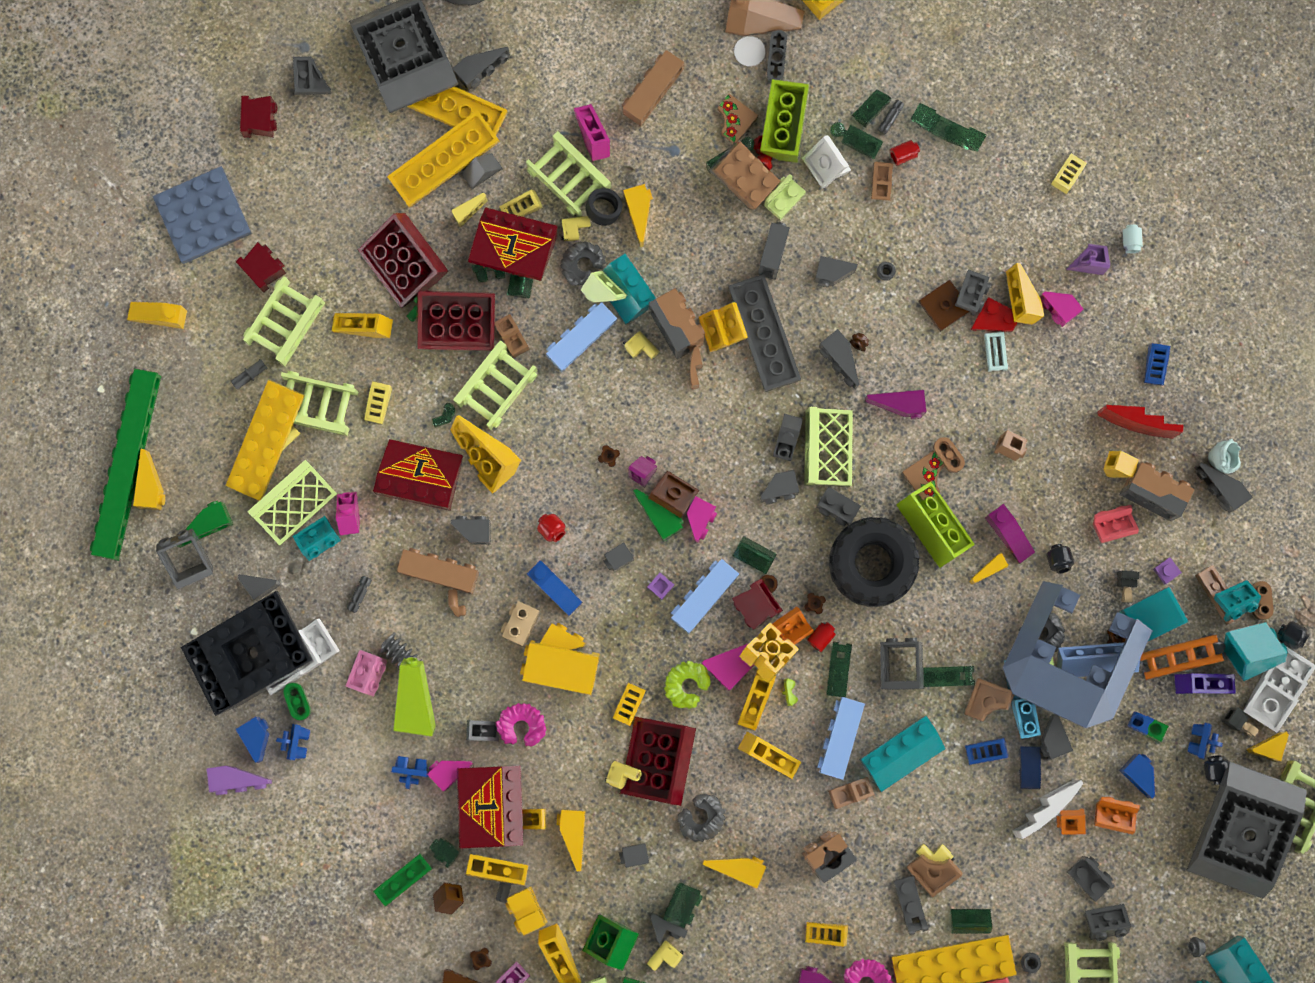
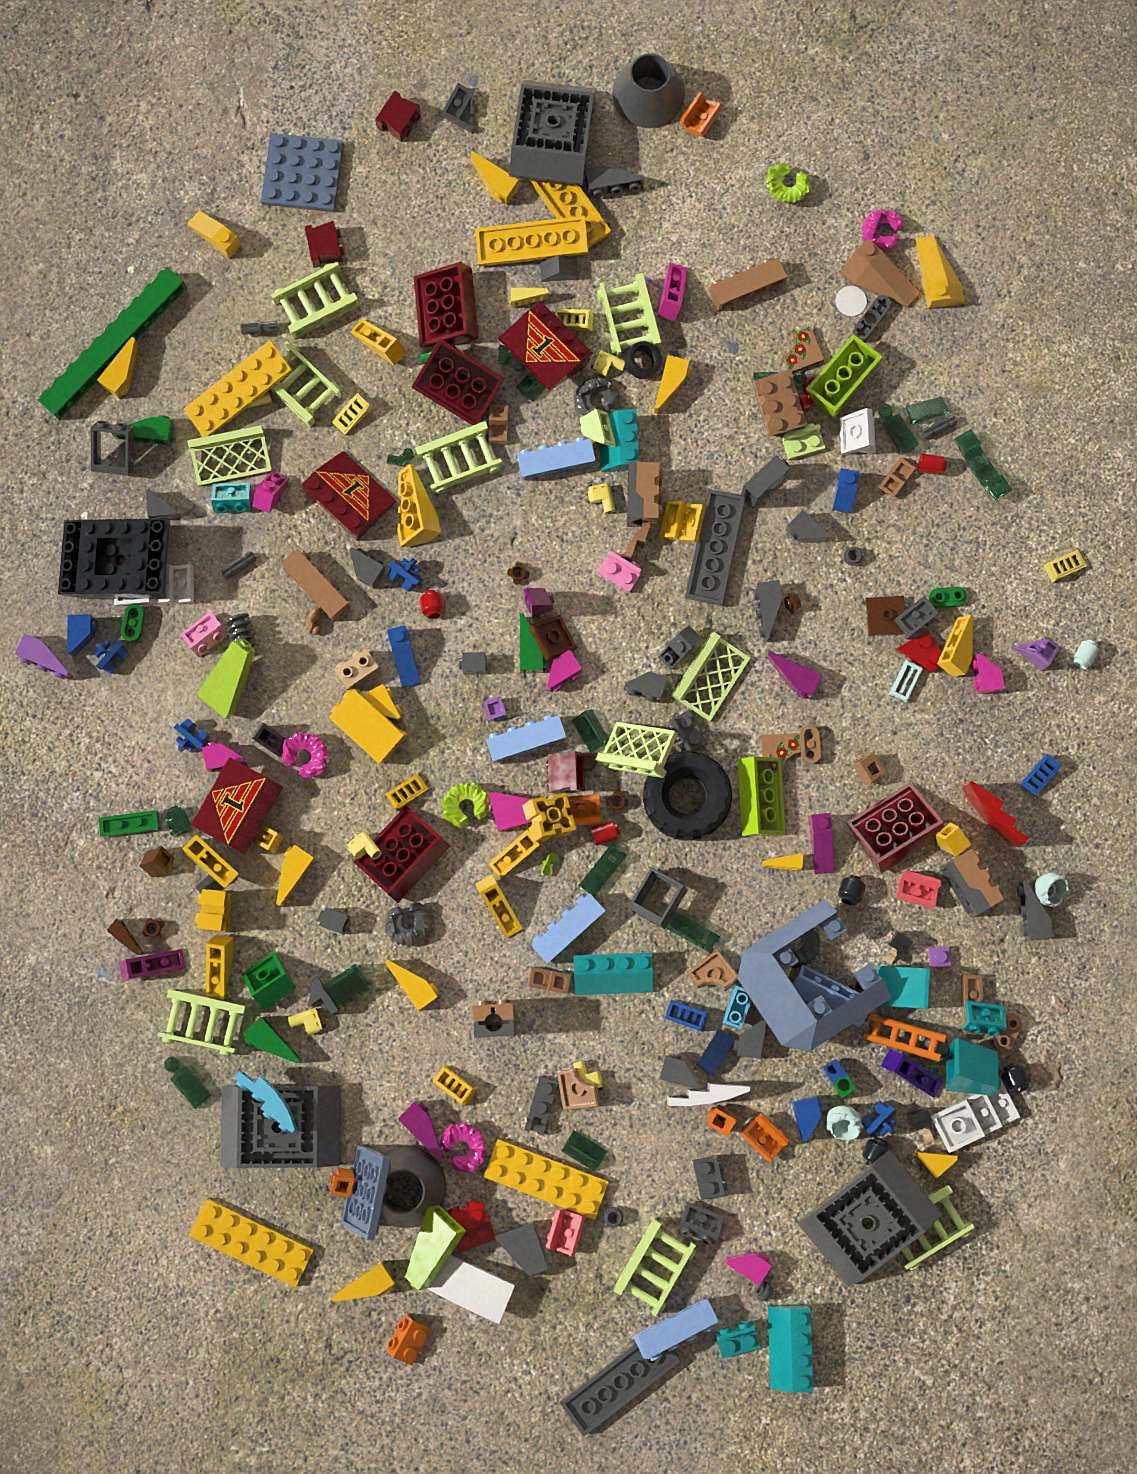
camera: 30 degrees right, 0 degrees up
none -> blue hips [387,558,424,592]
none -> yellow slope [471,151,519,205]
none -> yellowish green fence [595,722,678,778]
none -> bright pink bracket [597,551,642,593]
none -> dark grey slope [659,1053,699,1090]
none -> dark pink slope [724,1252,772,1286]
none -> light aqua hair [827,1105,864,1140]
none -> blue slope [832,468,860,513]
none -> dark red slope [846,782,945,874]
none -> green plate [928,587,967,608]

